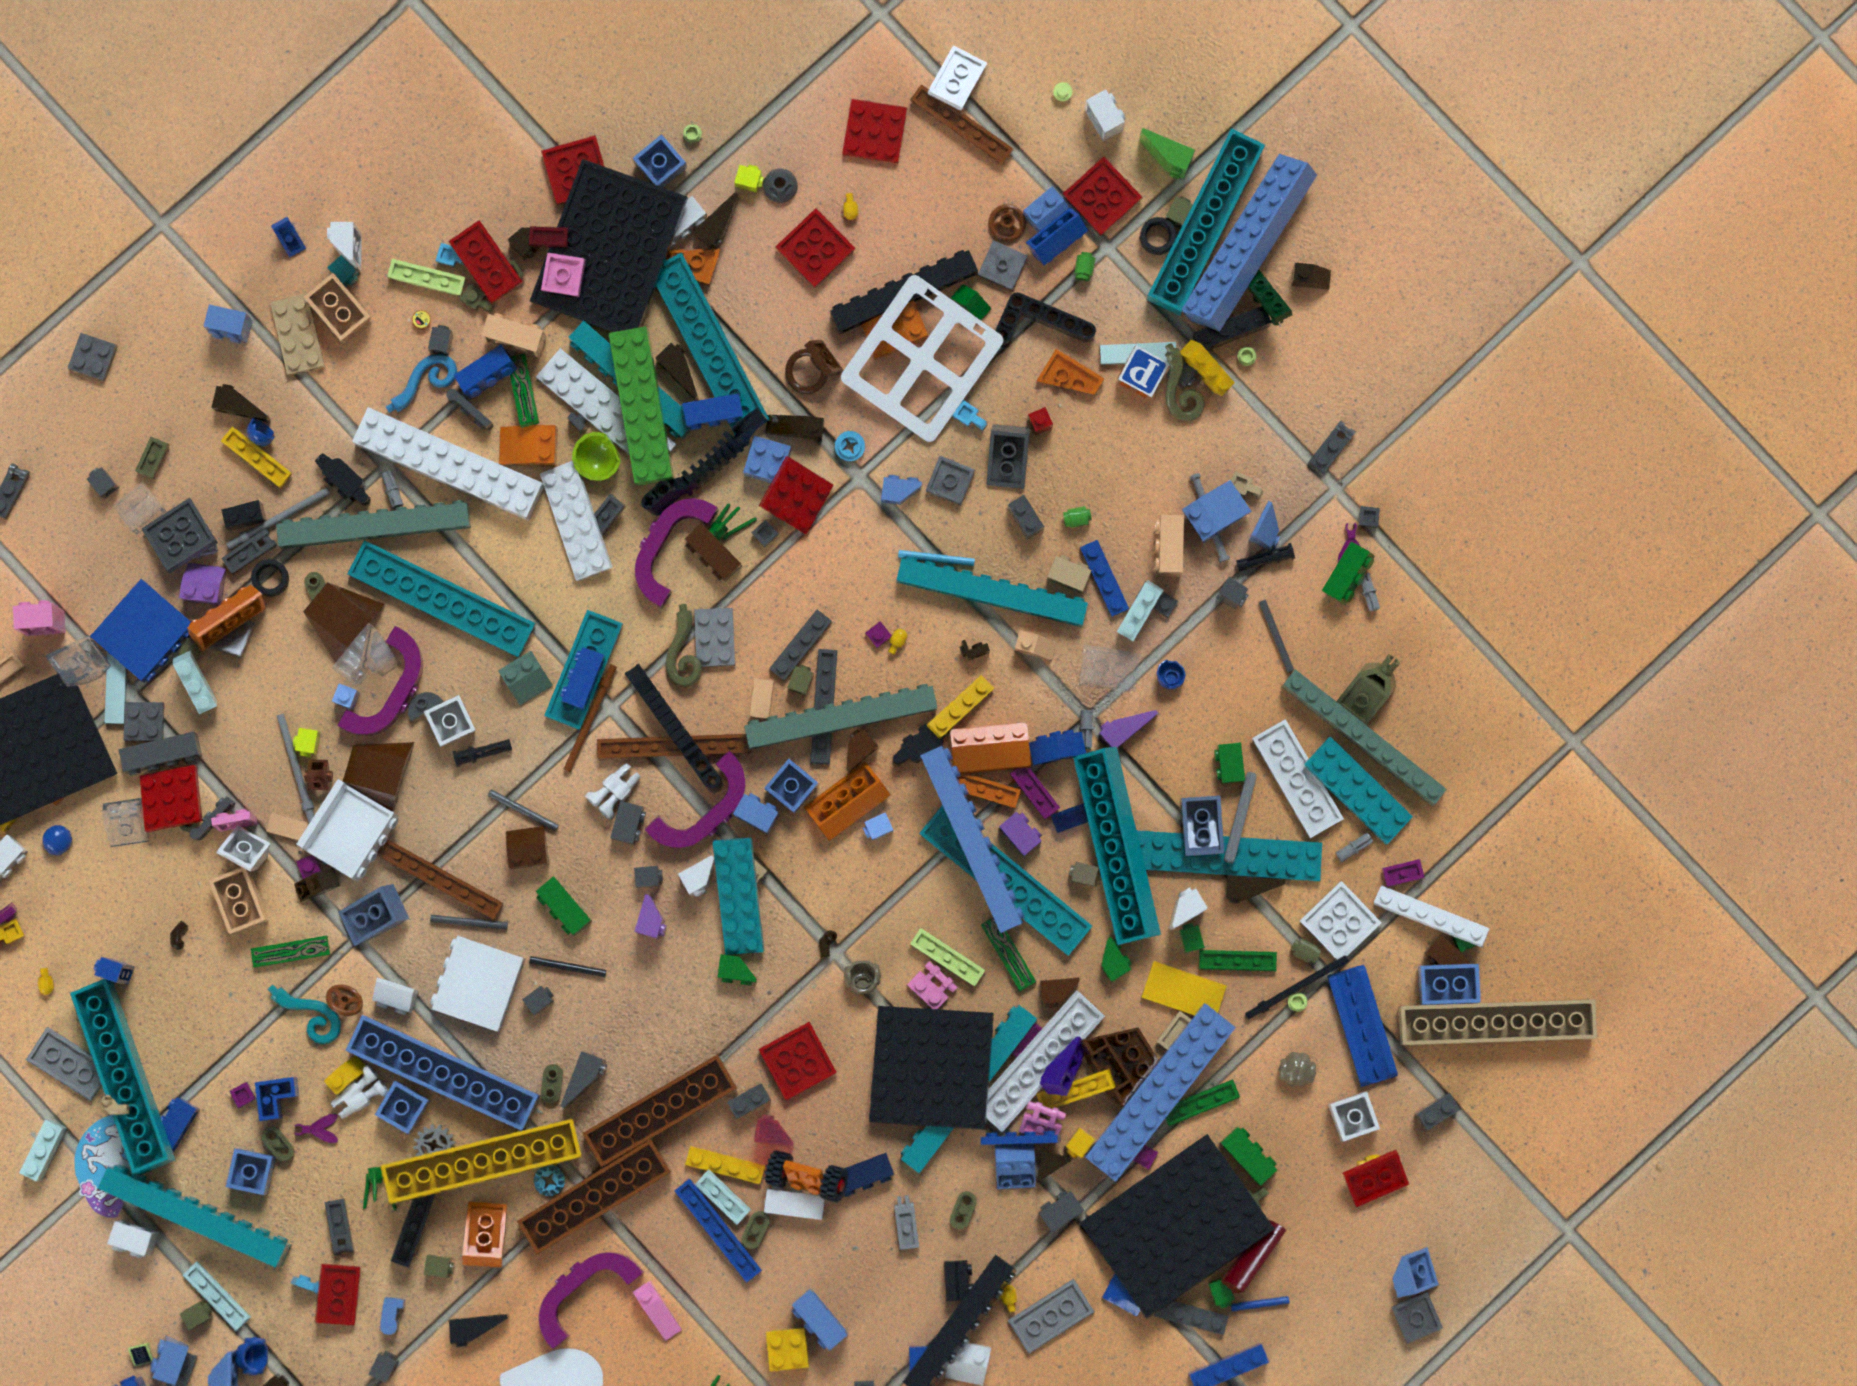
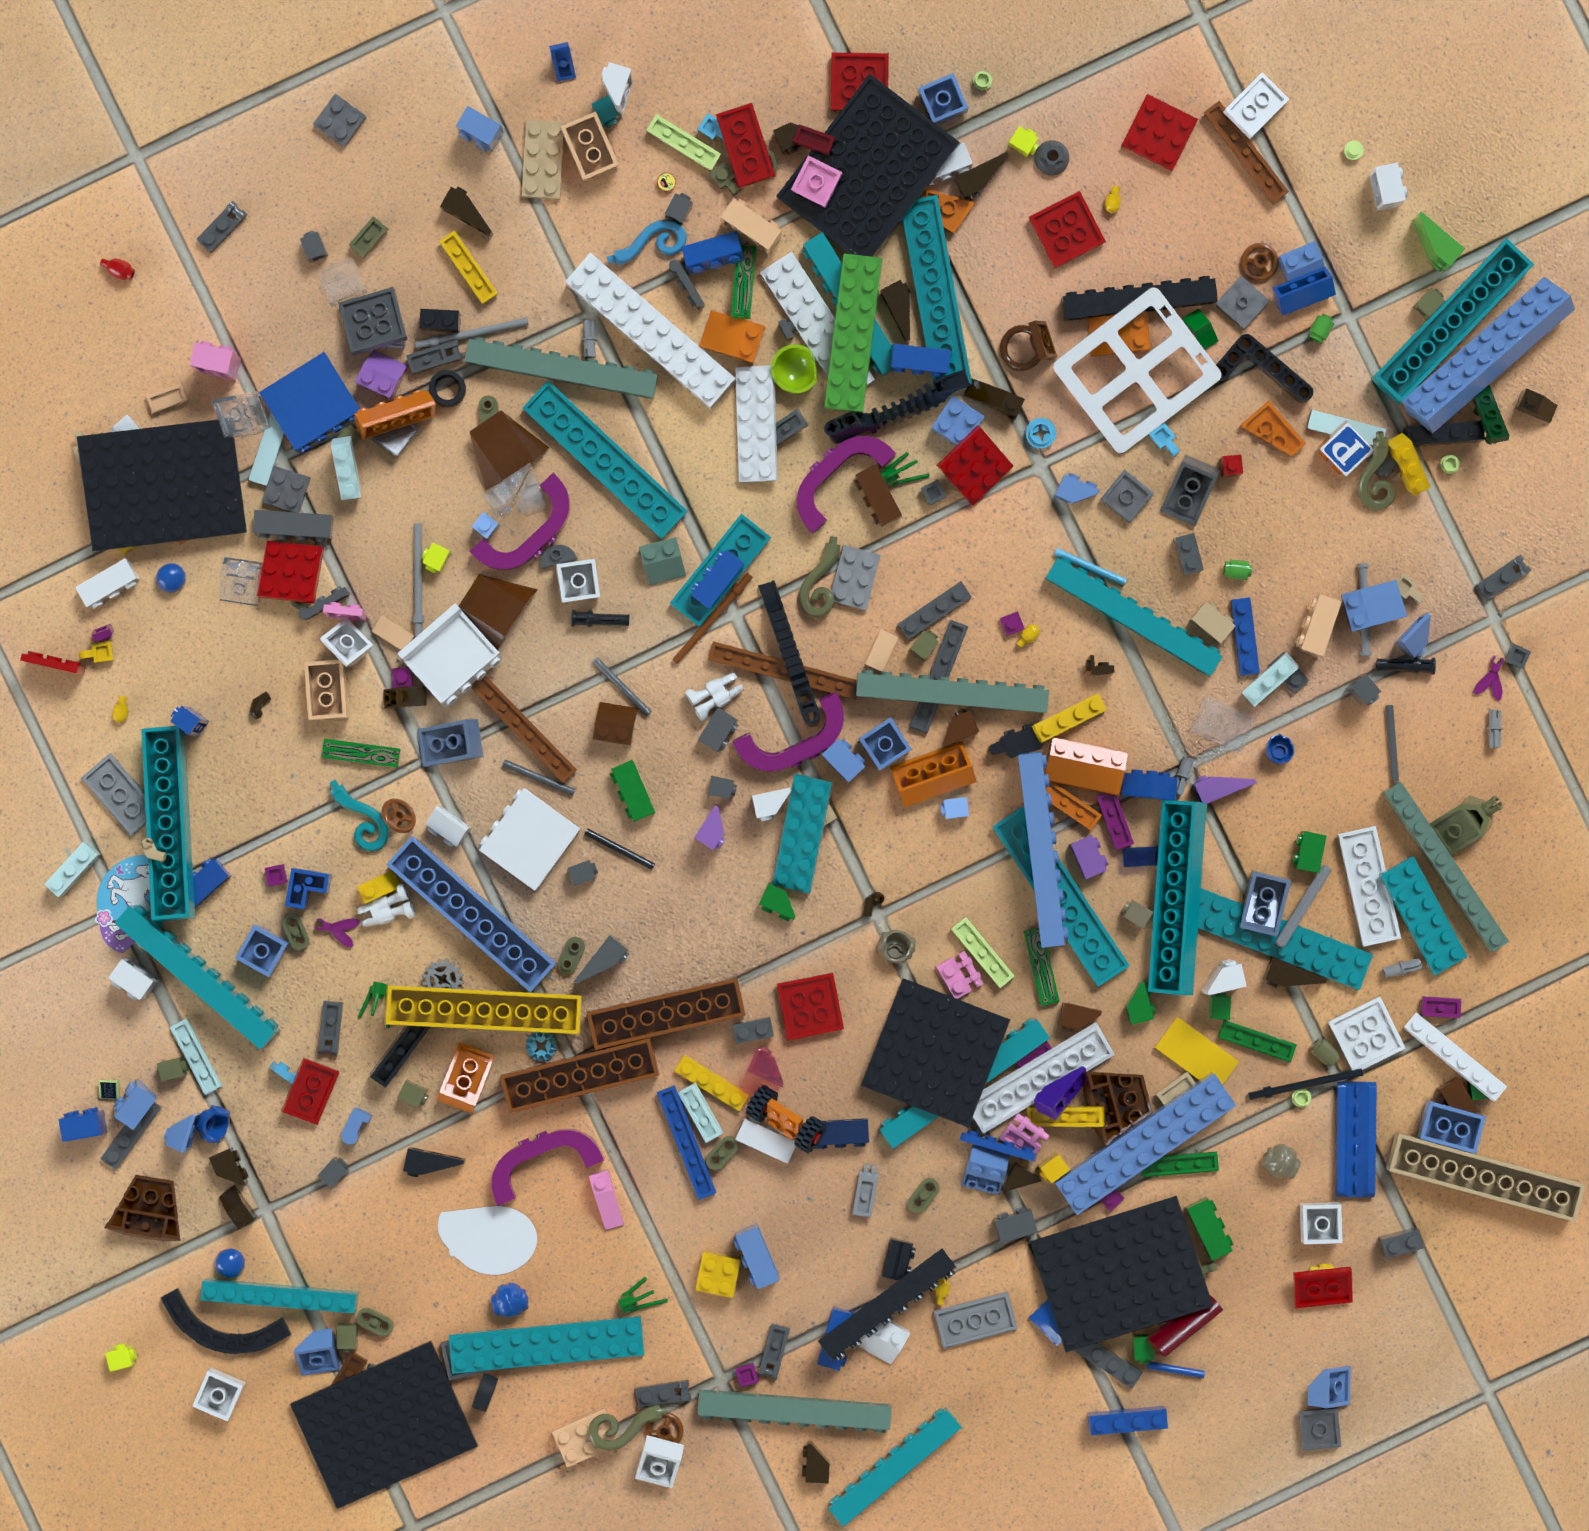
camera: 15 degrees right, 5 degrees up
blue hair [246,418,275,446] -> none
copper brick [304,760,333,790] -> none
black hinge [315,453,371,506] -> none
medium blue brick [375,1081,431,1134] -> none
light nougat slope [1015,630,1056,661] -> none
red plate [1062,156,1142,236] -> none
black tyre [1140,217,1176,255] -> none
green brick [1322,542,1375,606] -> none

